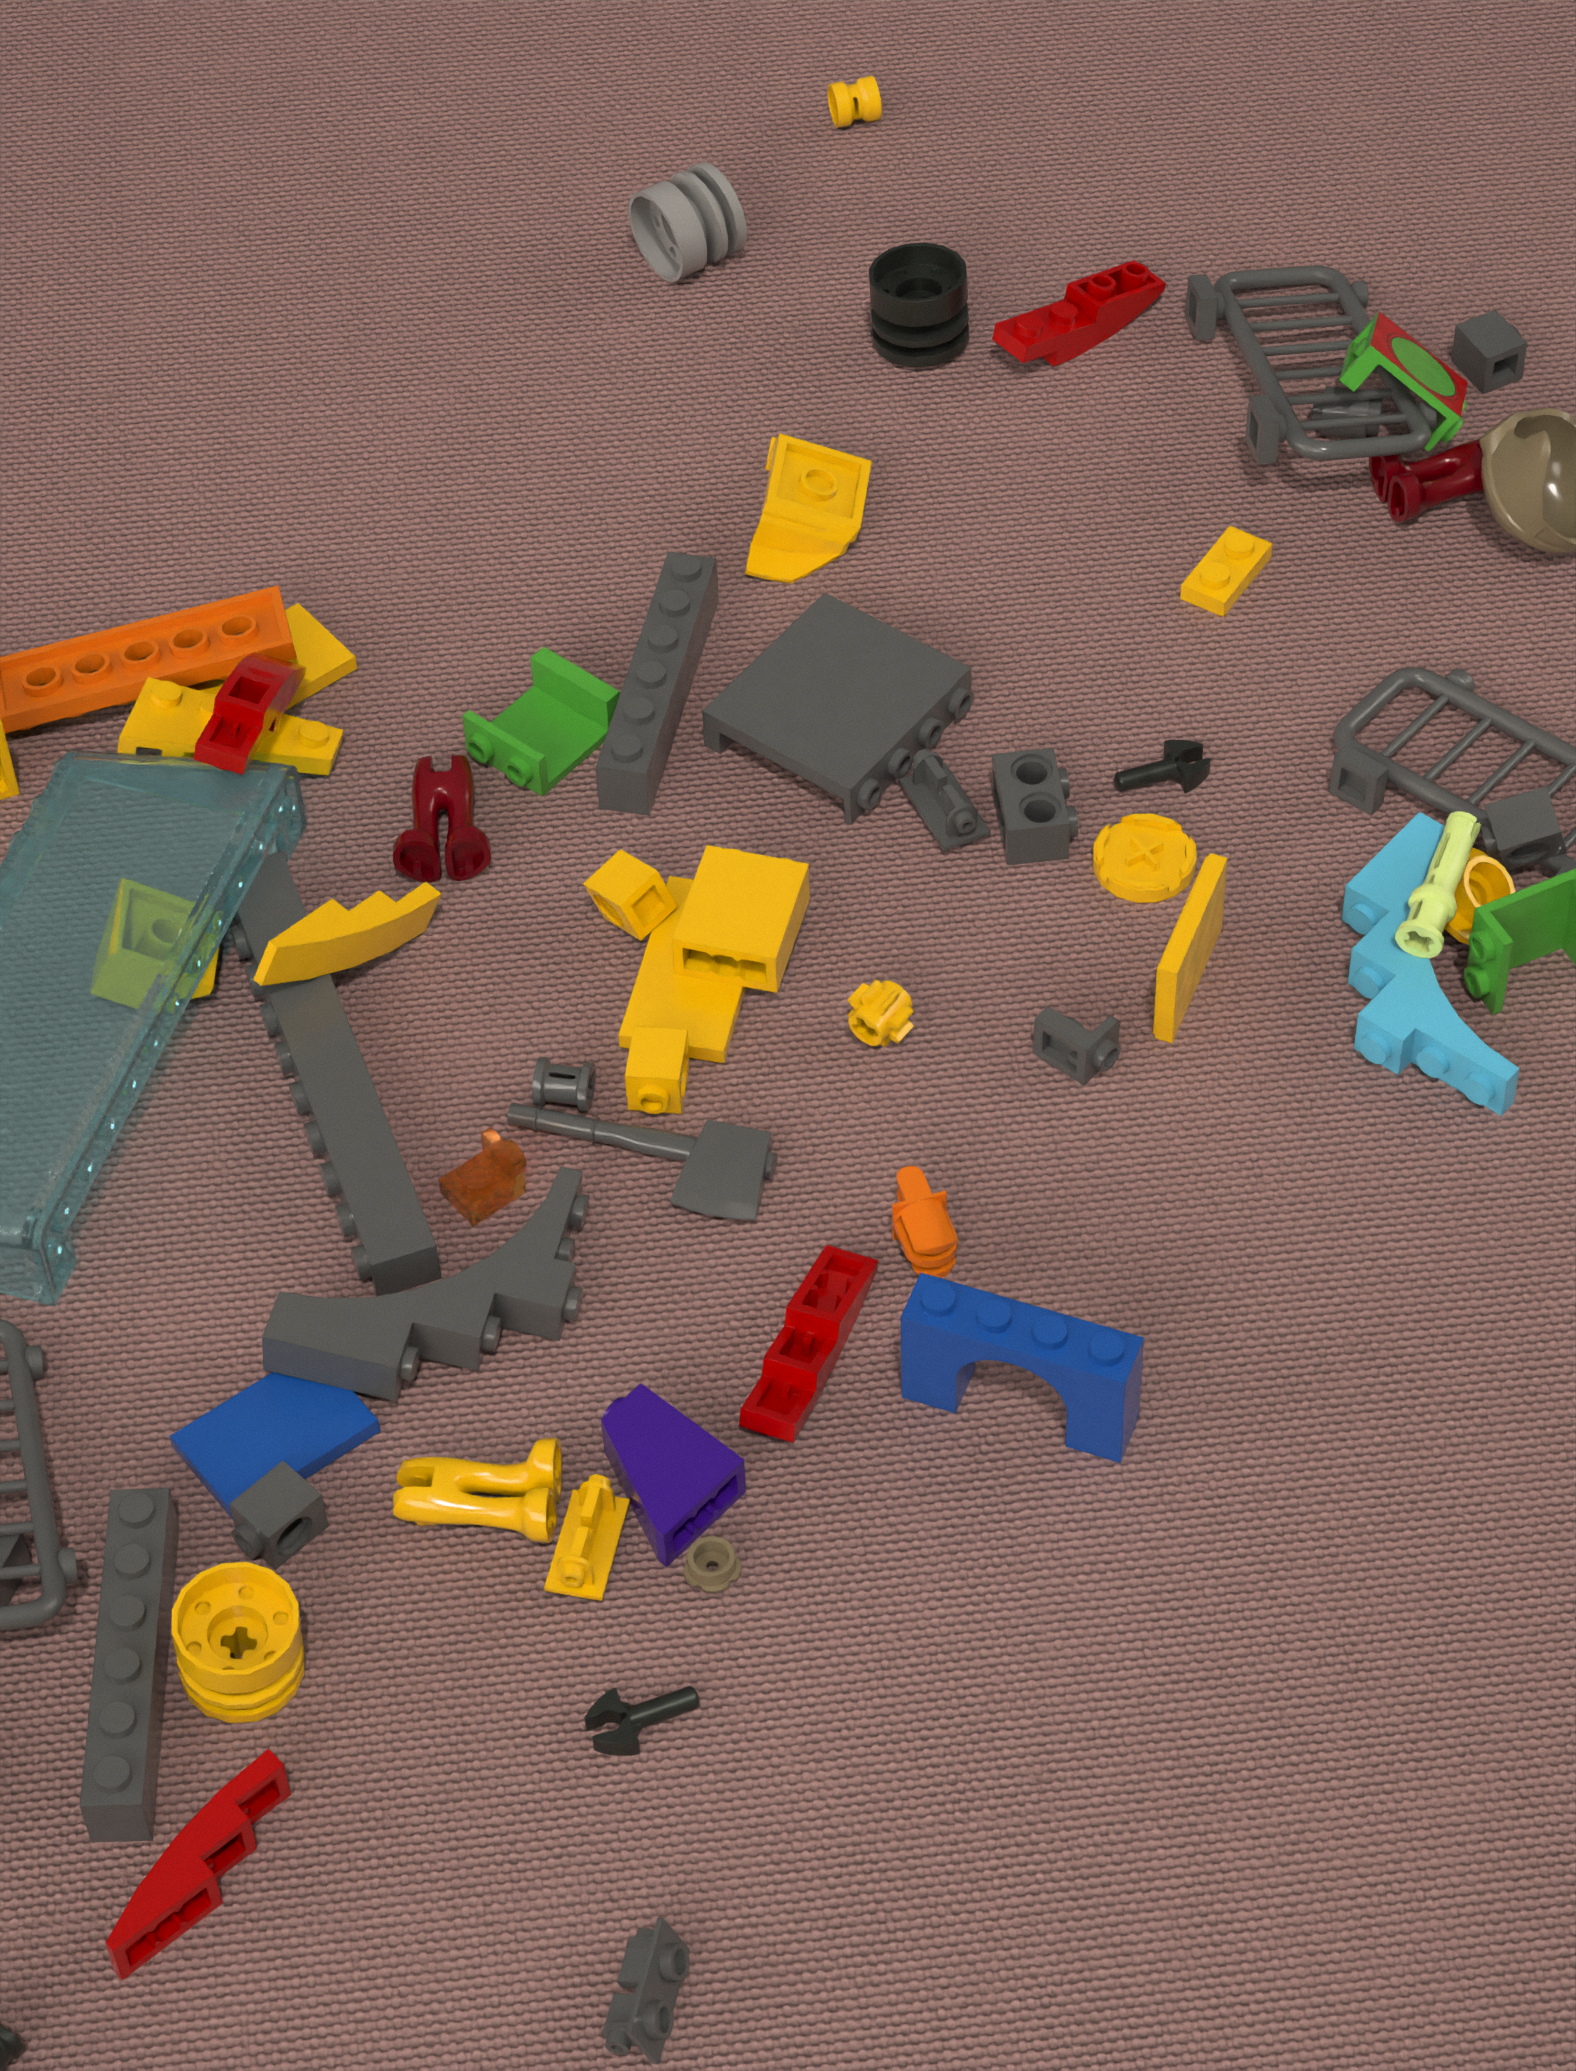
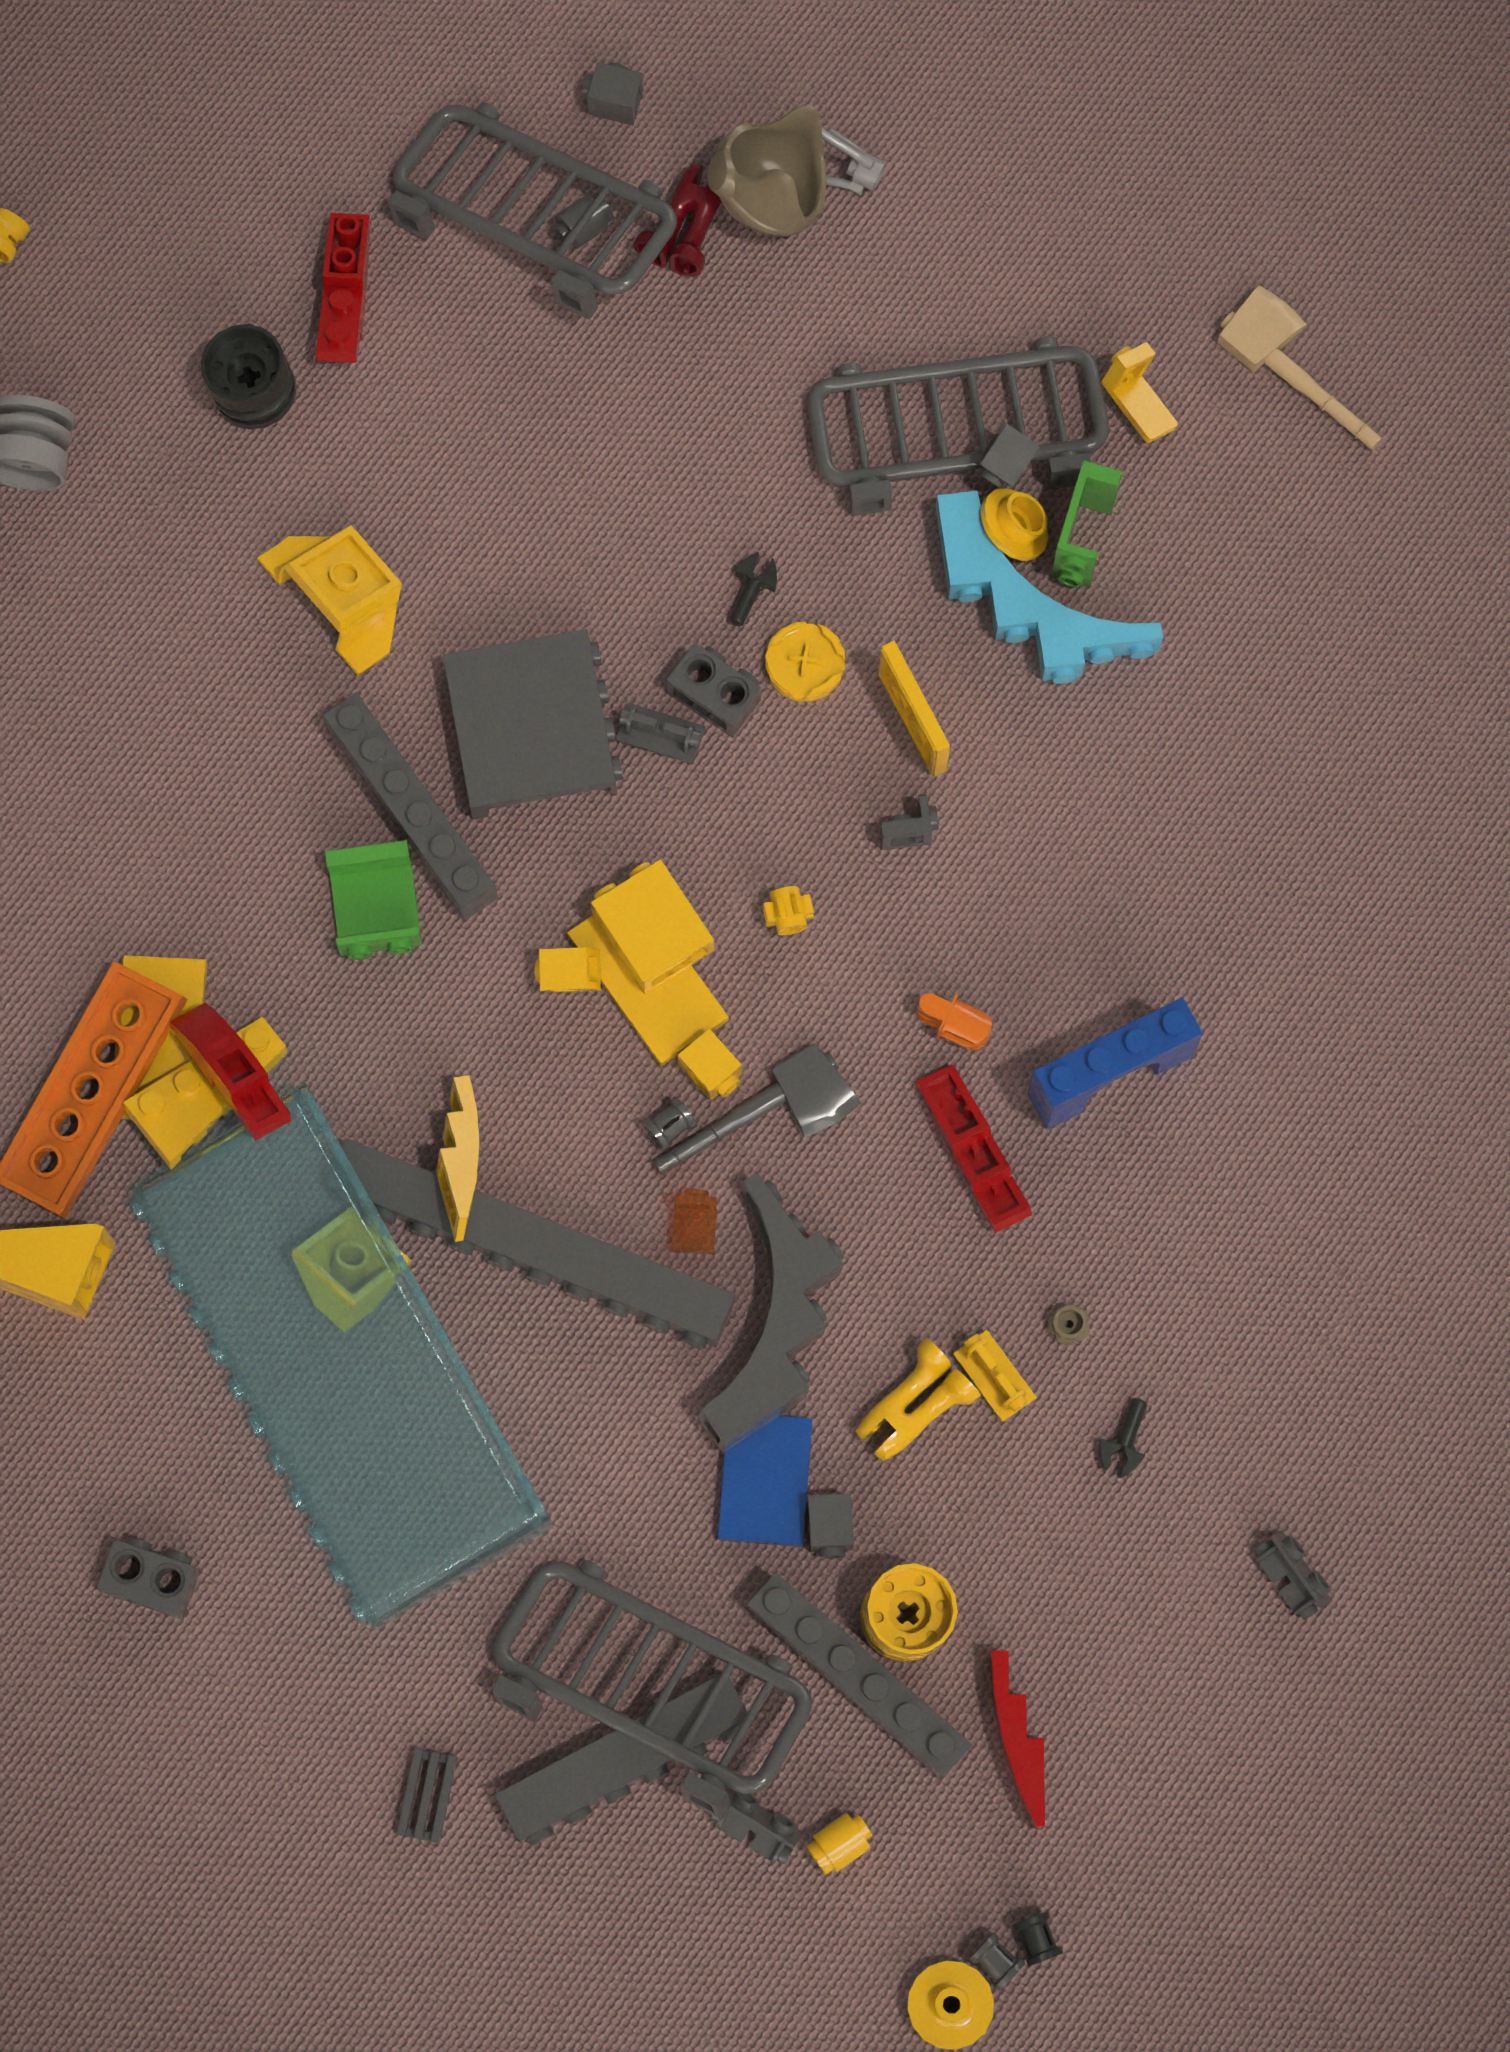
camera: 50 degrees left, 25 degrees up
dark red piece [393,754,491,883] -> none
dark purple slope [601,1383,746,1567] -> none
yellow plate [1180,526,1273,617] -> none
bright green panel [1339,311,1468,452] -> none
yellowish green pin [1395,811,1481,958] -> none

